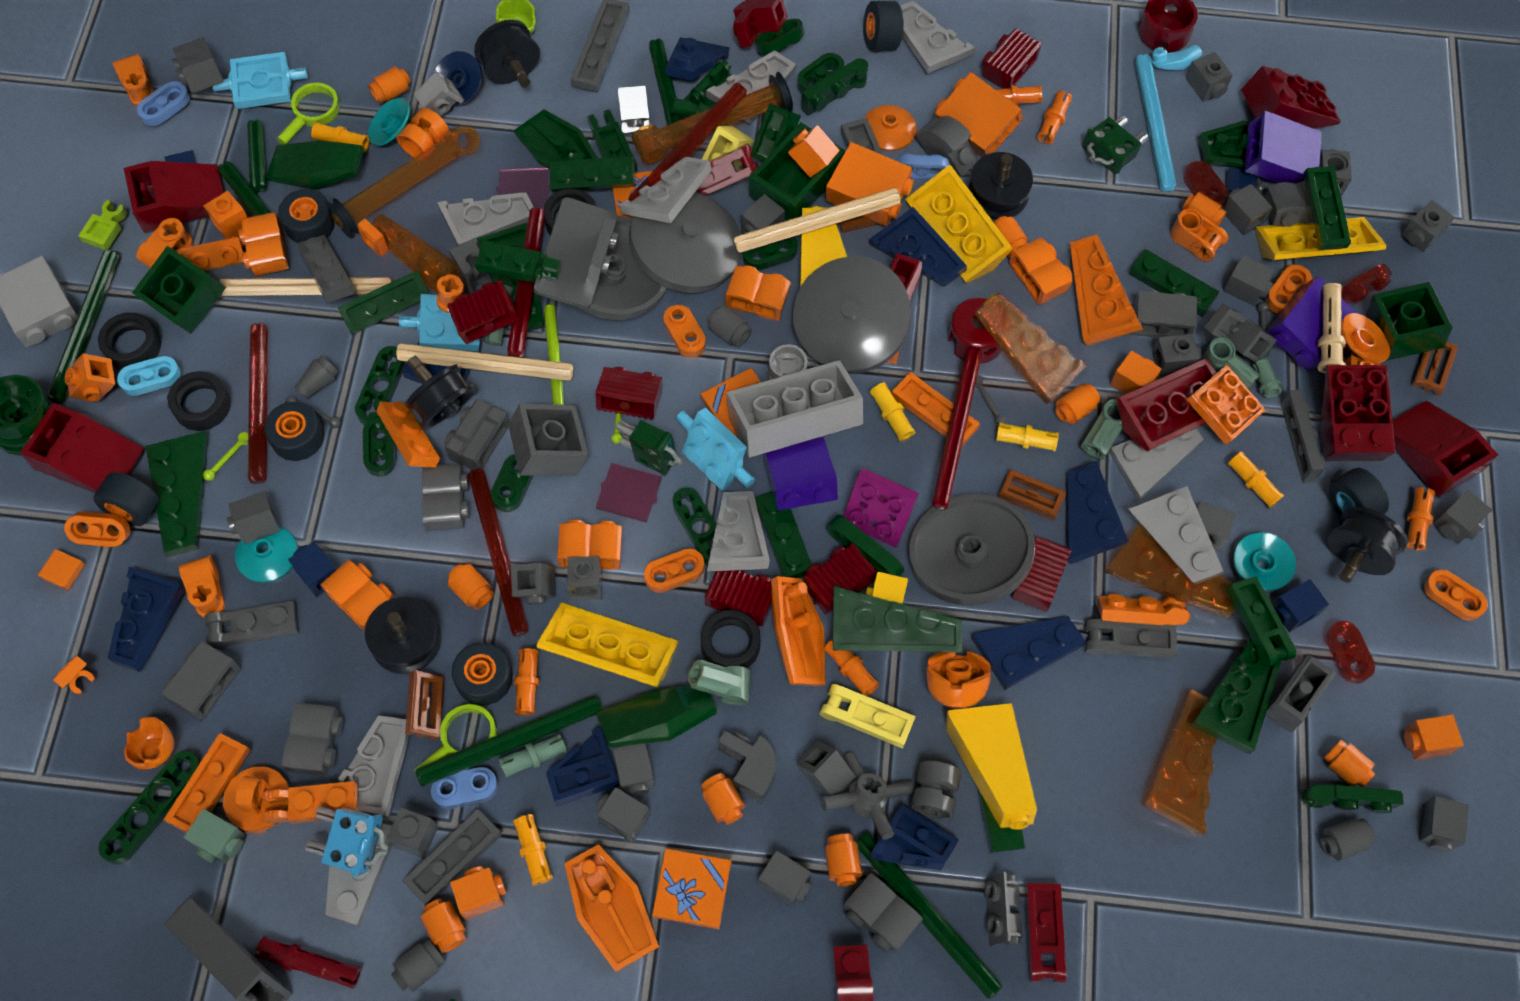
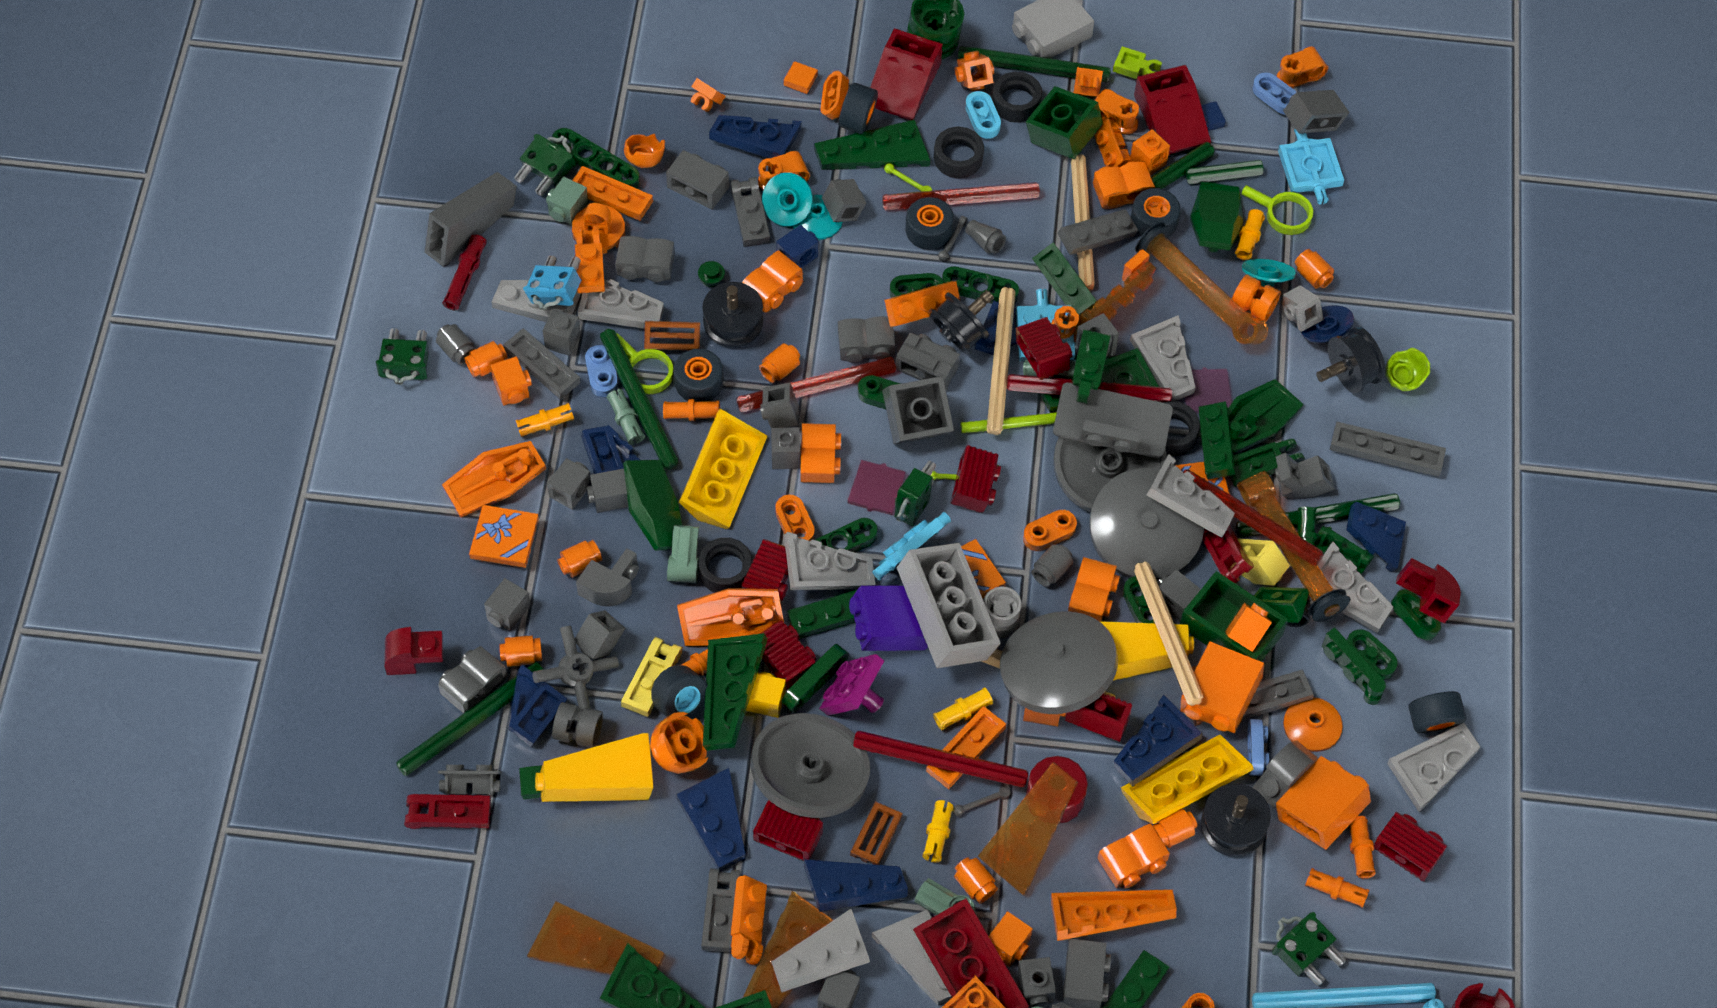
camera: 90 degrees right, 5 degrees down
none -> dark green piece [514,134,576,196]
none -> black wheel [651,665,708,720]
none -> dark green plate [698,261,725,287]
none -> teal dish [762,173,813,226]
none -> orange tile [1073,67,1103,97]

